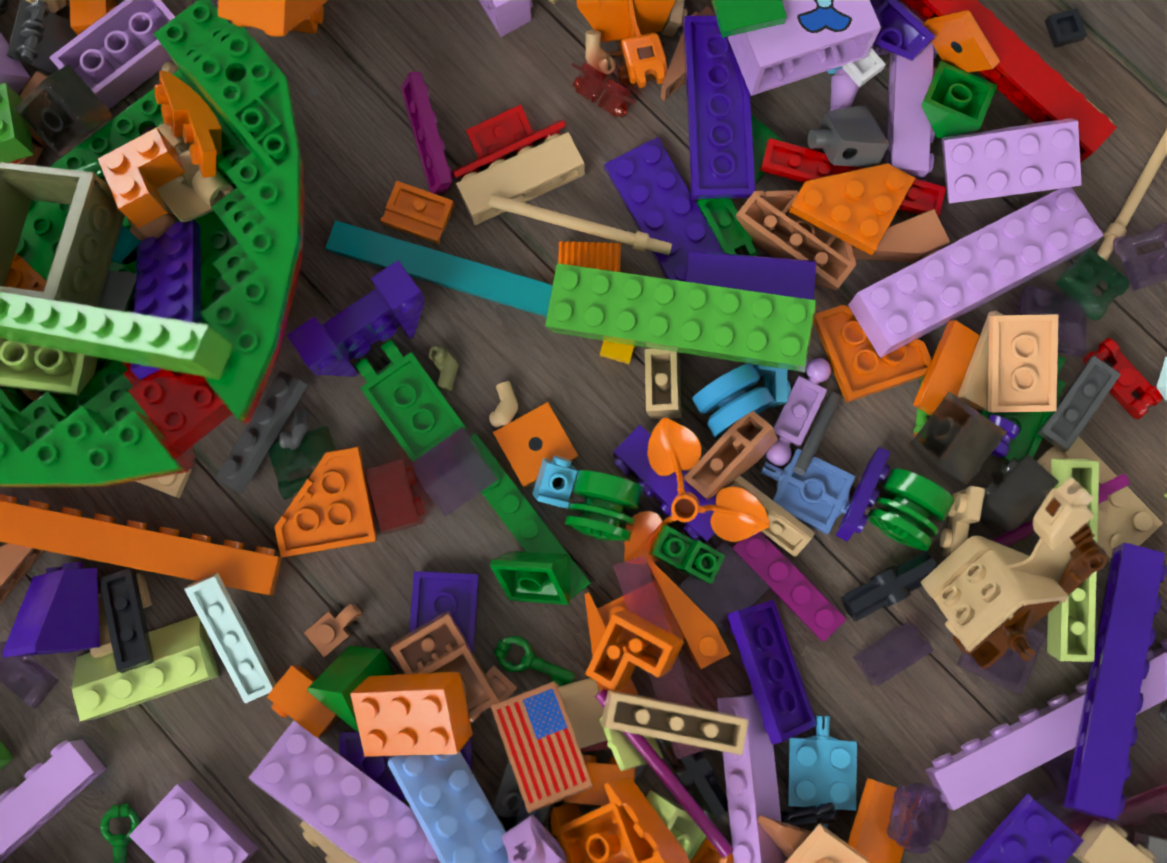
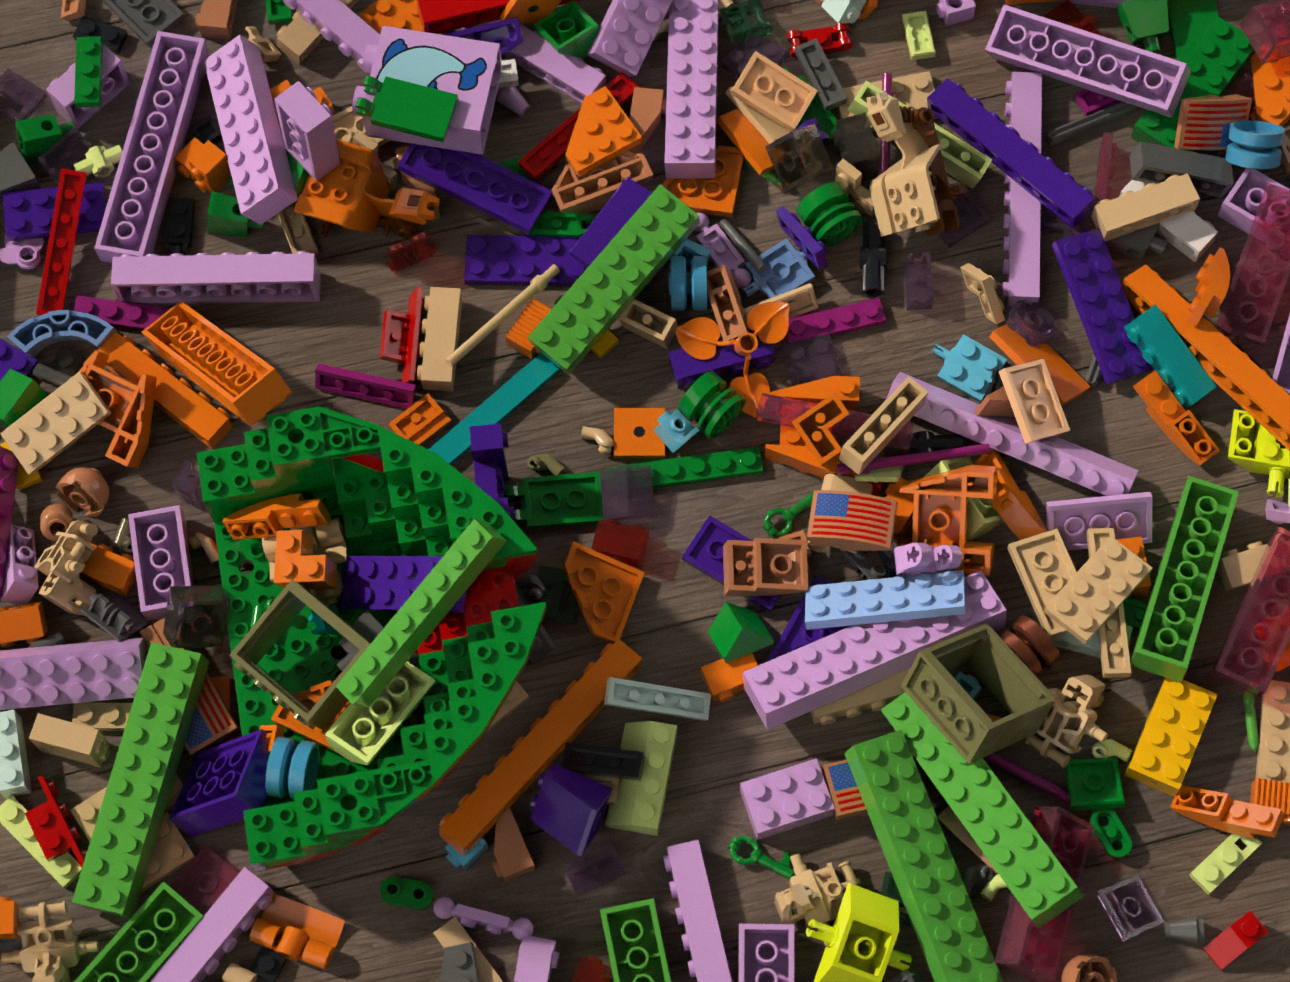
camera: 60 degrees left, 10 degrees down
nougat plate [304,604,363,657] -> none
orange brick [350,672,473,756] -> none
green slope [490,551,571,605] -> none
tan arm [585,30,616,74] -> none
green slope [649,525,725,585] -> none
dark purple plate [727,599,817,745] -> none
dark grey torso [807,105,889,167] -> none
none -> tan plate [960,263,1005,325]

